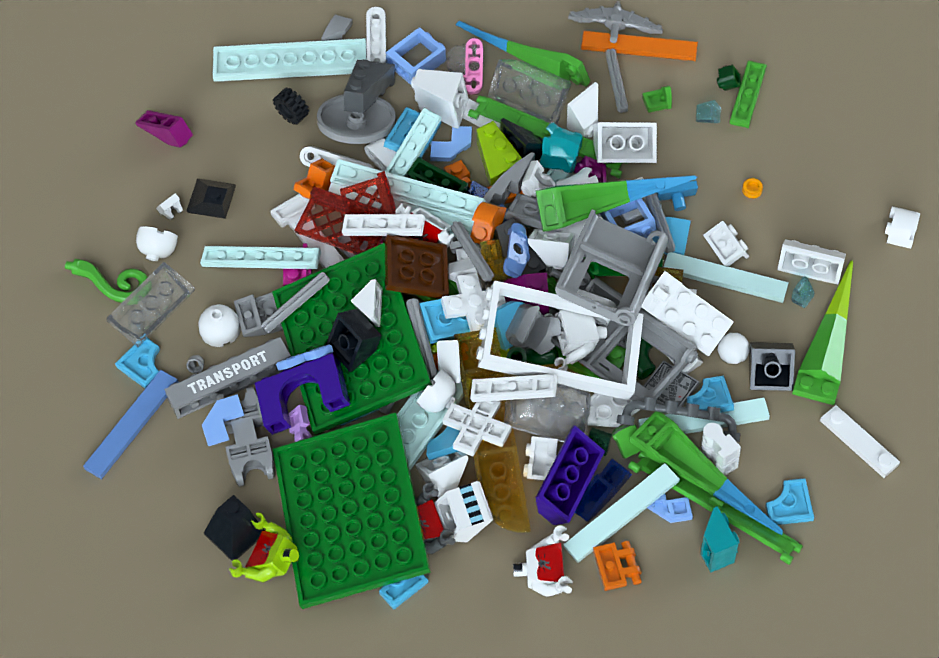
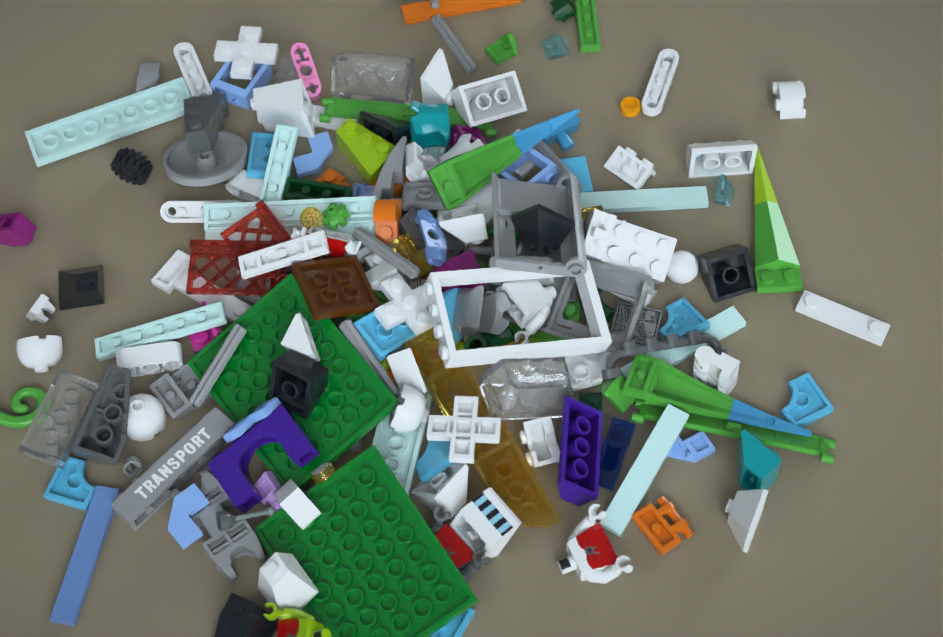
camera: 20 degrees left, 0 degrees up
orange brick [293,159,335,200] -> none
bright green plate [456,21,590,87] -> none
white plate [470,374,557,402] -> none
none -> dark grey wedge [72,363,132,465]
none -> white beam [116,341,183,377]
none -> white plate [214,26,279,80]
none -> hinge [216,507,275,531]
none -> white slope [257,552,319,620]
none -> white slope [273,479,321,529]
none -> clear yellow tile [300,207,323,230]
none -> clear yellow tile [310,461,335,483]
none -> bright green plant [322,203,350,231]
none -> black slope [511,204,575,257]
none -> white plate [641,49,679,116]
none -> white slope [725,489,768,553]

